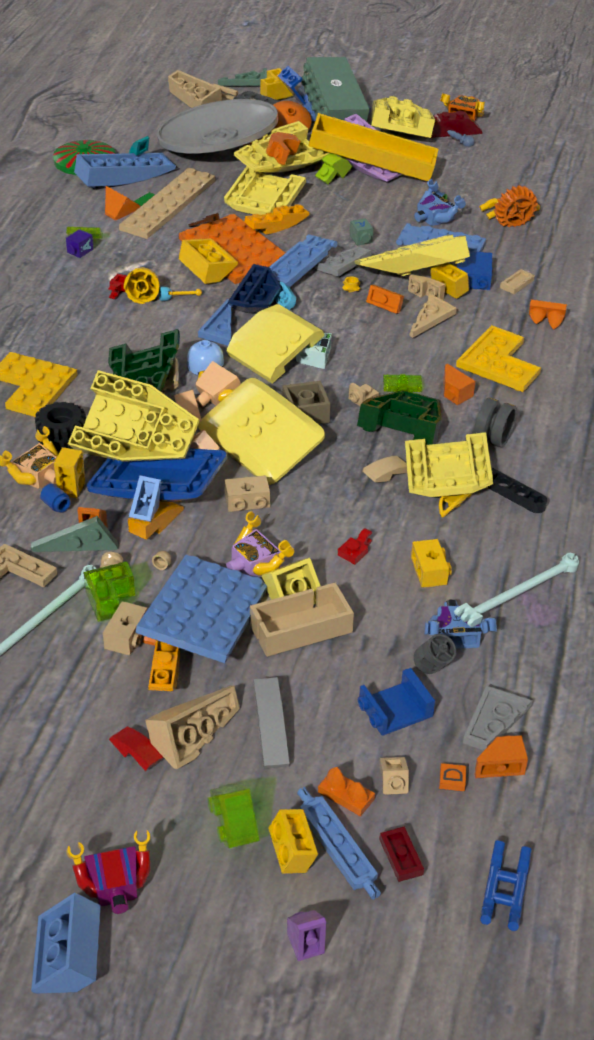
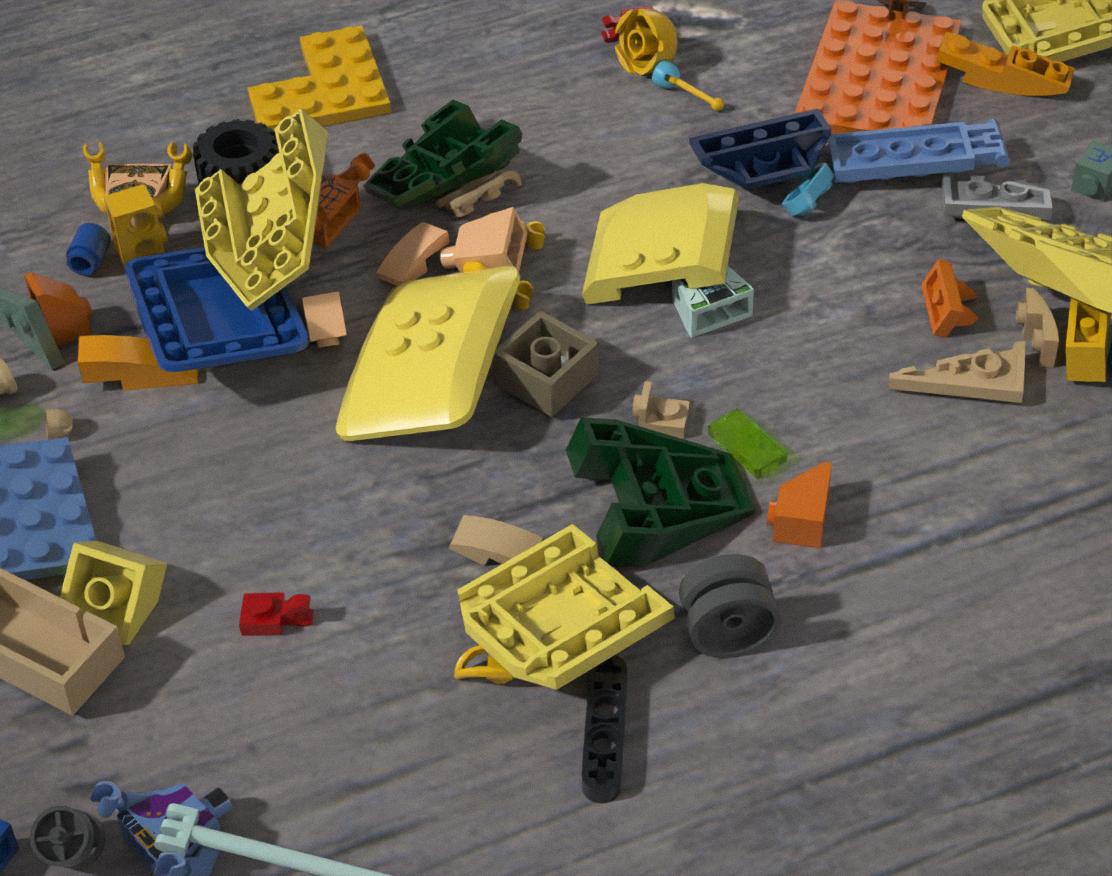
camera: 55 degrees right, 5 degrees up
light blue slope [129,476,161,522] -> none
yellow slope [178,238,238,284] -> none
light blue cylinder [187,340,224,375] -> none
medium blue wing [198,299,231,346] -> none
tan brick [225,475,270,512] -> none
torso [226,511,294,577] -> none
yellow plate [342,276,360,292] -> none
yellow brick [411,539,452,588] -> none
yellow plate [456,325,541,392] -> none

